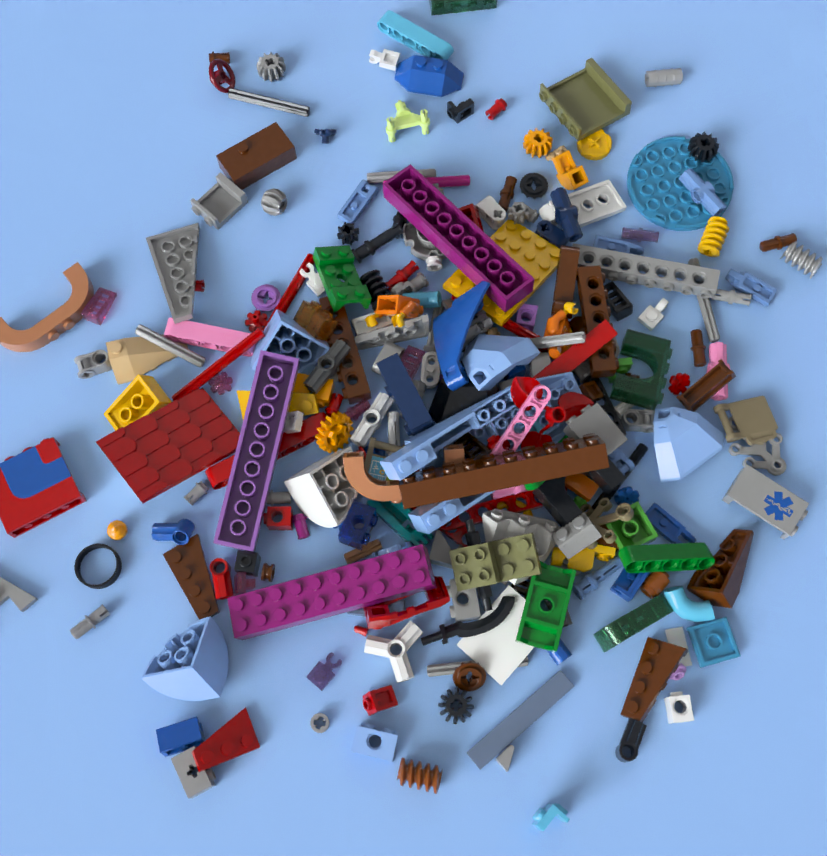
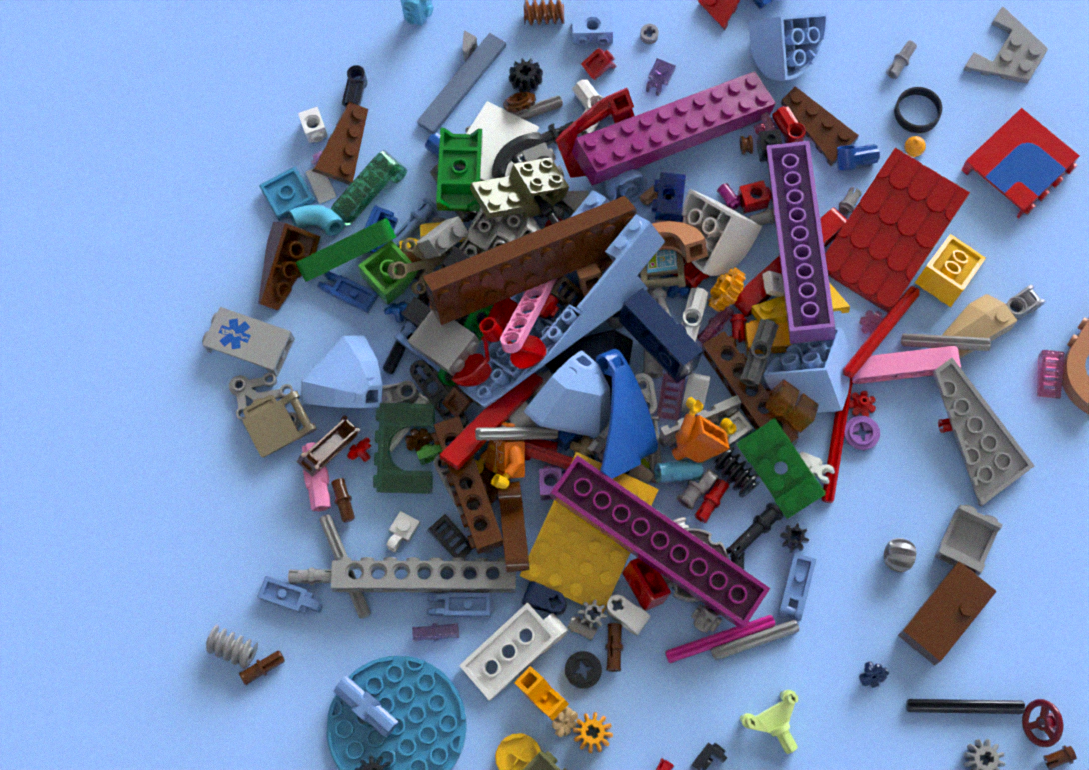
camera: 170 degrees right, 0 degrees up
dark blue piece [550,187,583,242] -> none
dark orange brick [640,572,670,599] -> none
yellow piece [698,216,729,257] -> none

